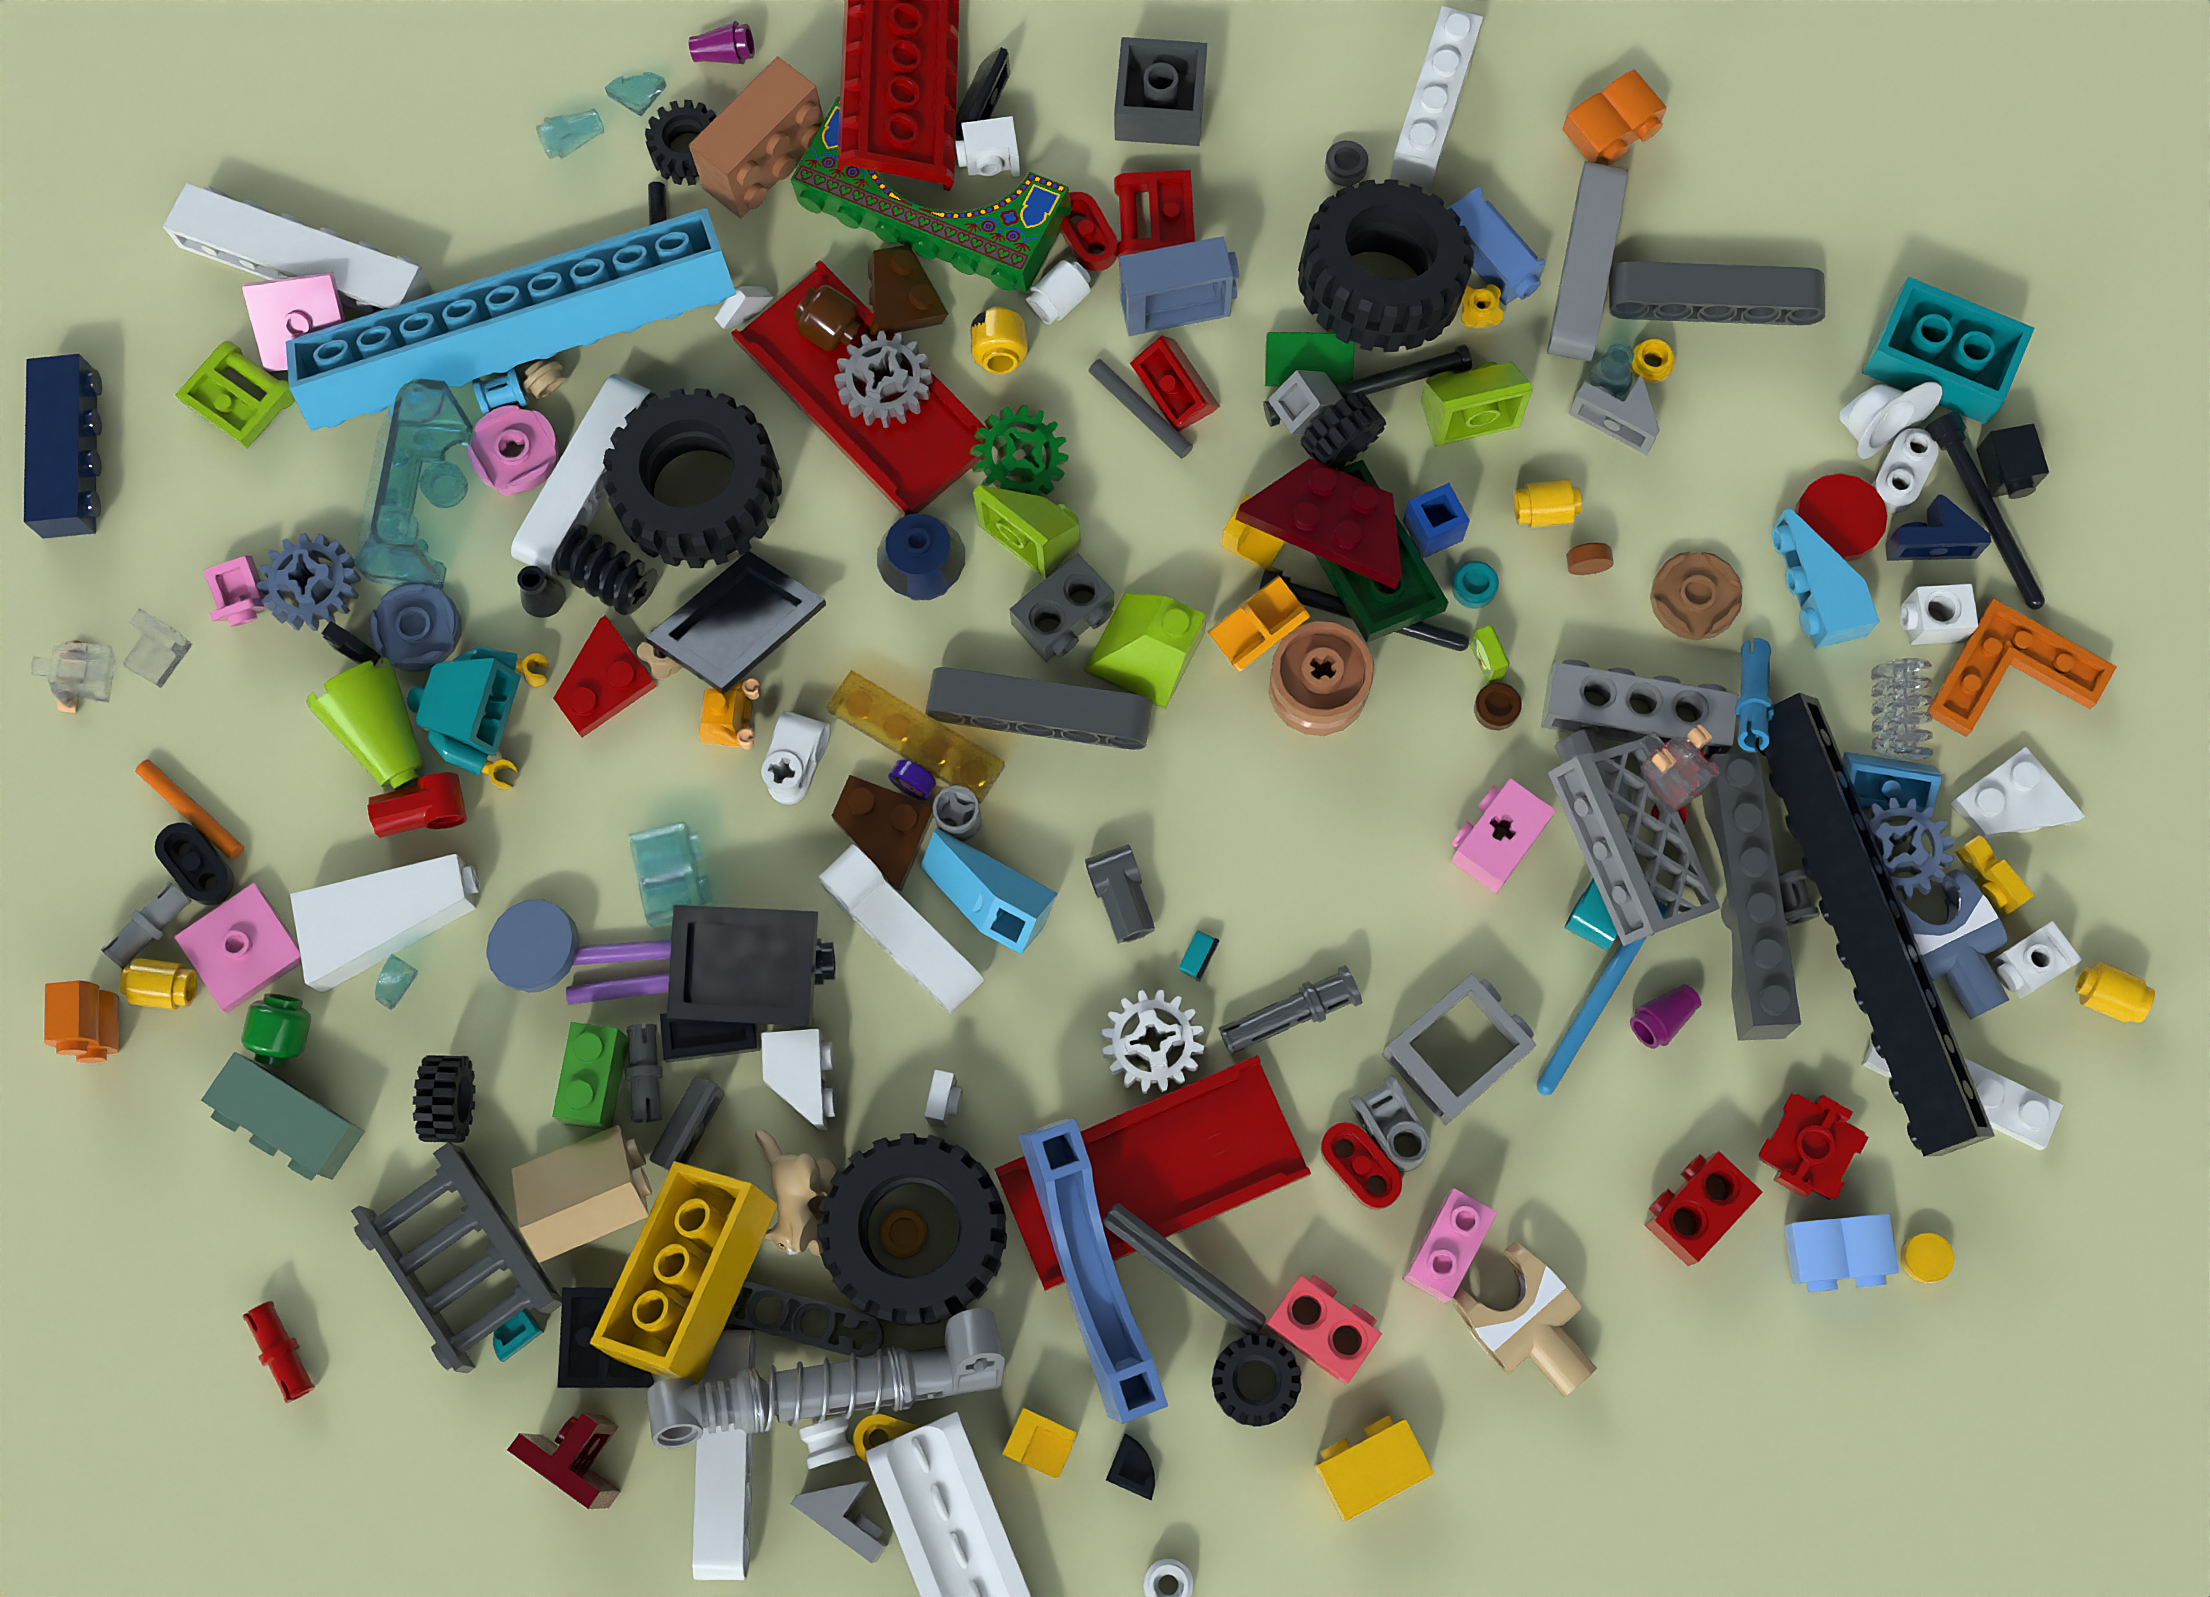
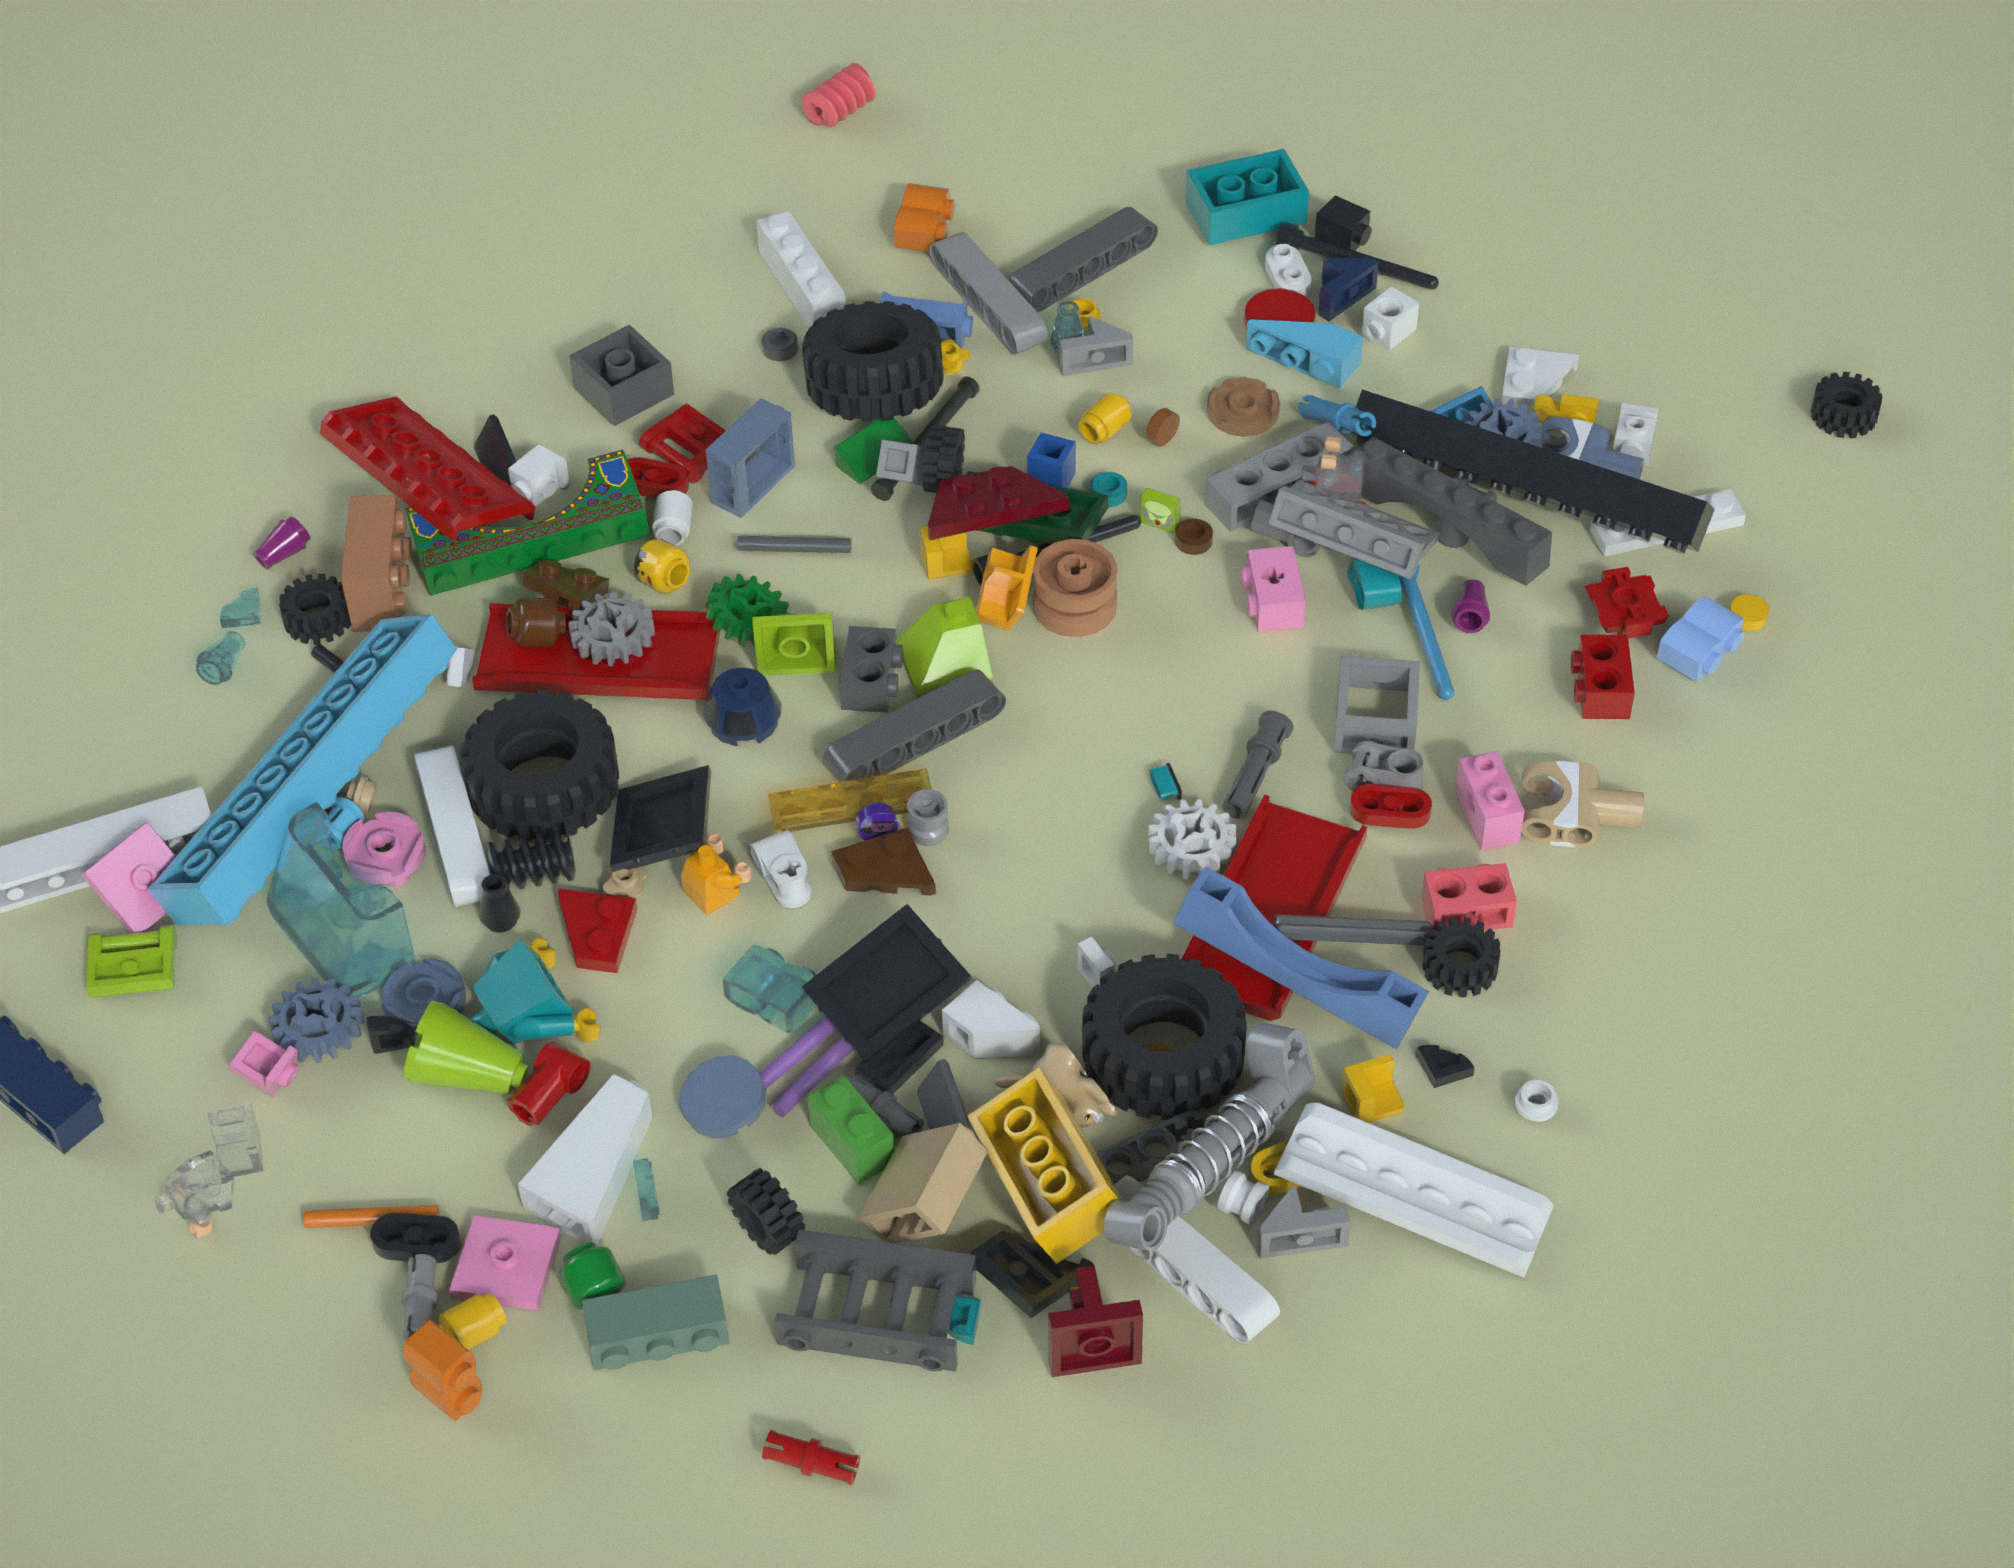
camera: 45 degrees left, 25 degrees down
white beam [818,844,985,1014] -> none
medium azure slope [920,828,1058,955] -> none
dark grey piece [1085,844,1155,944] -> none
red slope [1130,335,1220,432] -> none
yellow brick [1314,1415,1434,1521] -> none
lime slope [1421,361,1533,447] -> none
white piece [1839,382,1942,460] -> none
clear piece [1871,658,1933,760] -> none
orange plate [1925,598,2117,737] -> none
yellow brick [2075,961,2155,1023] -> none

